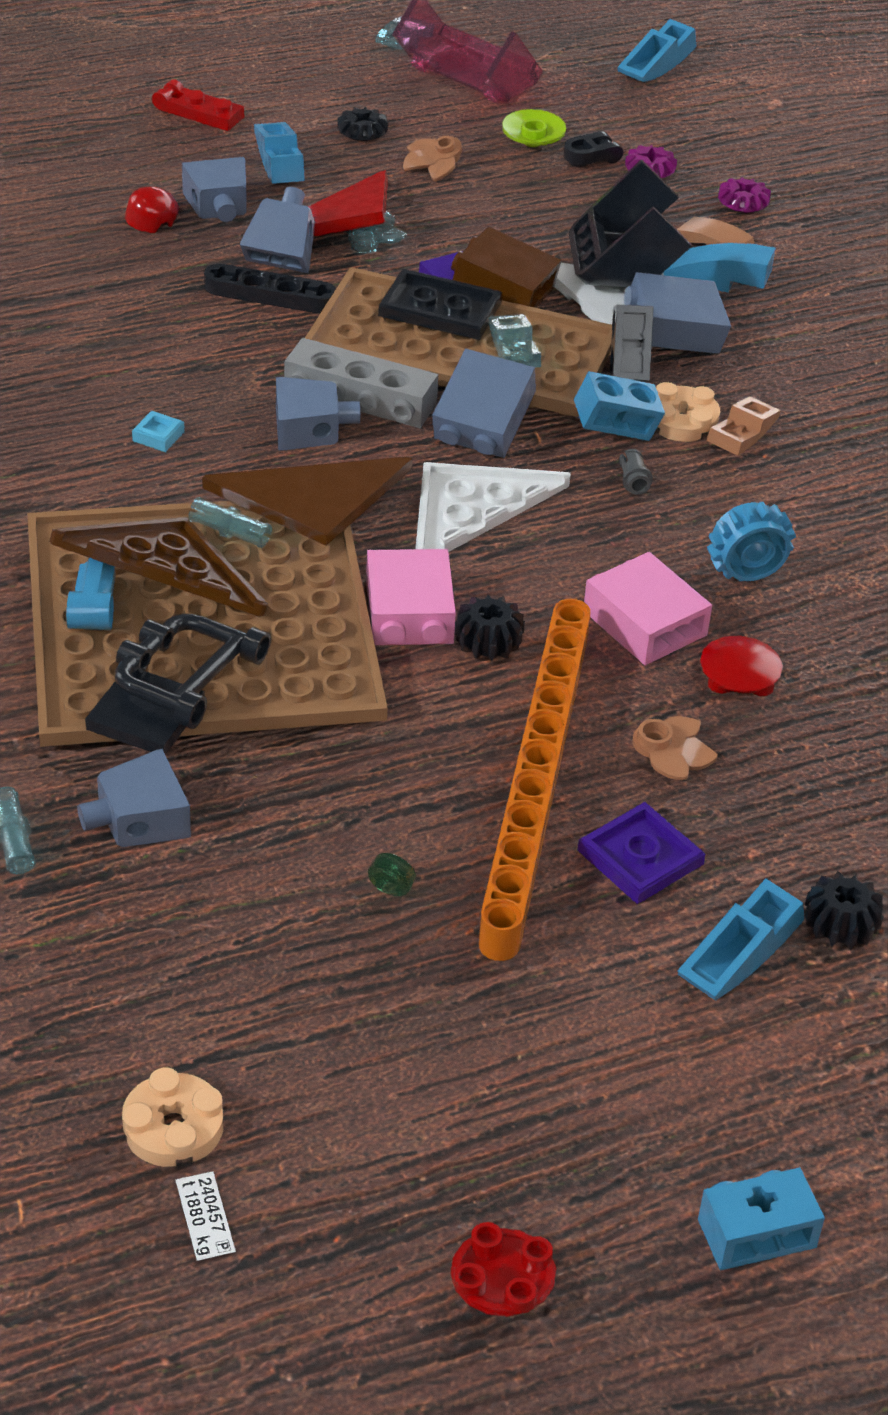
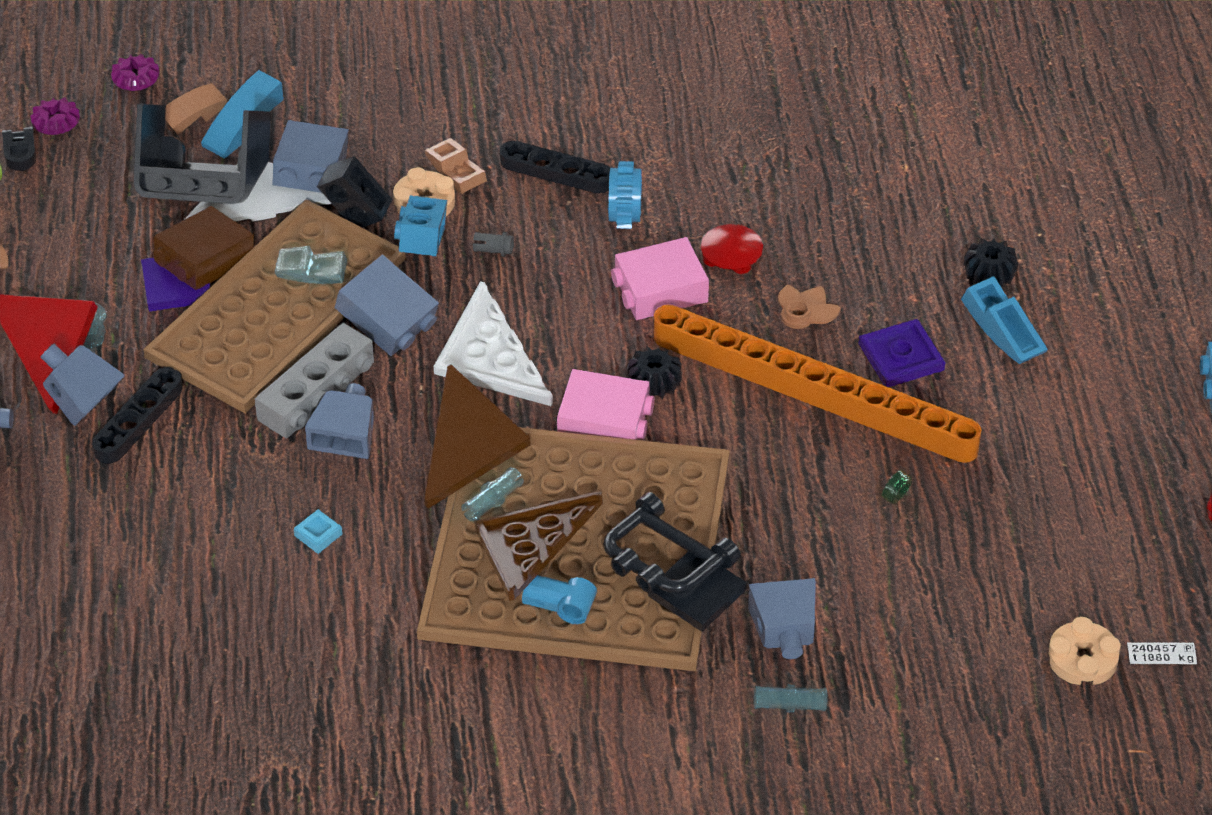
camera: 70 degrees left, 5 degrees up
black tile [378,269,503,340] -> none
none -> black beam [499,141,610,194]

